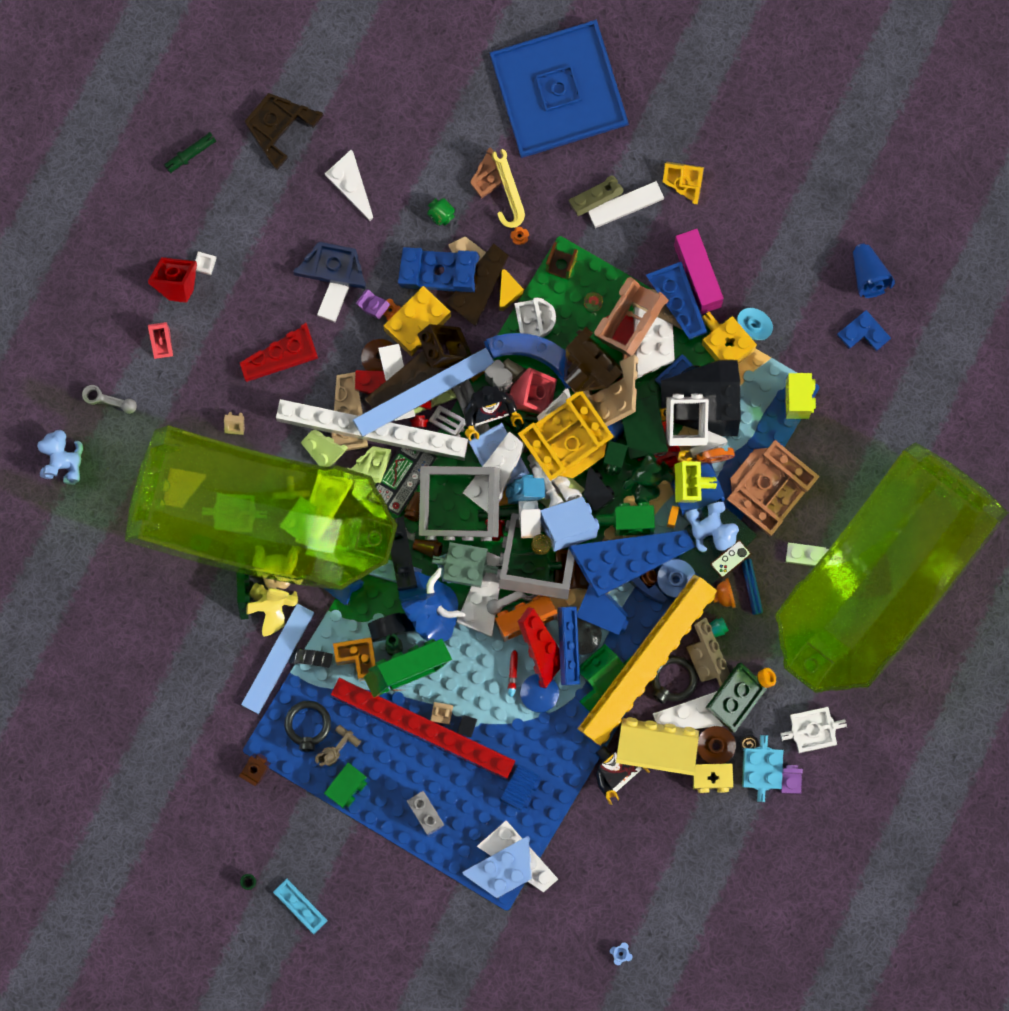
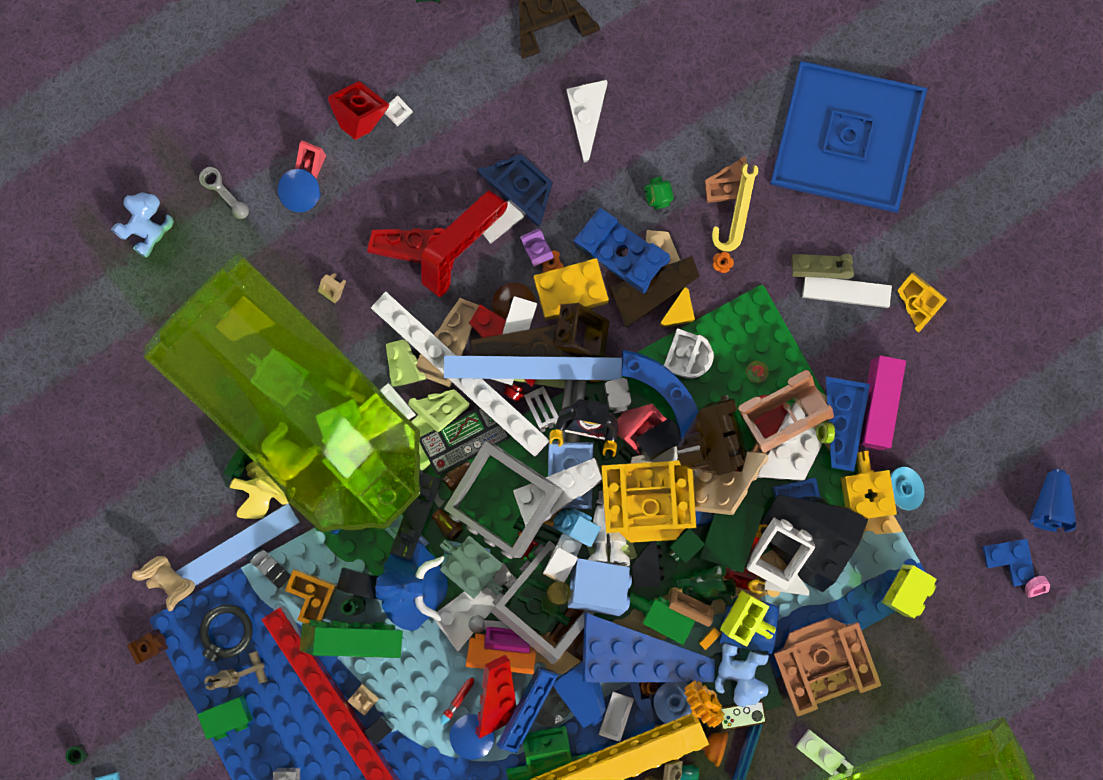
camera: 30 degrees right, 5 degrees up
dark tan cone [503,358,527,383] -> none
reddish brown piece [546,241,578,280] -> none
orange tile [696,447,735,464] -> none
none -> tan hair [132,556,195,611]
none -> blue dish [278,169,321,212]
none -> red beam [421,191,508,297]
none -> magenta tile [484,627,530,654]
none -> white tile [599,691,634,742]
none -> black slope [635,418,681,461]
none -> medium nougat tile [669,589,714,627]
none -> light orange gear [684,680,725,728]
none -> lime tile [816,421,835,443]
none -> bright pink tile [1025,576,1050,598]

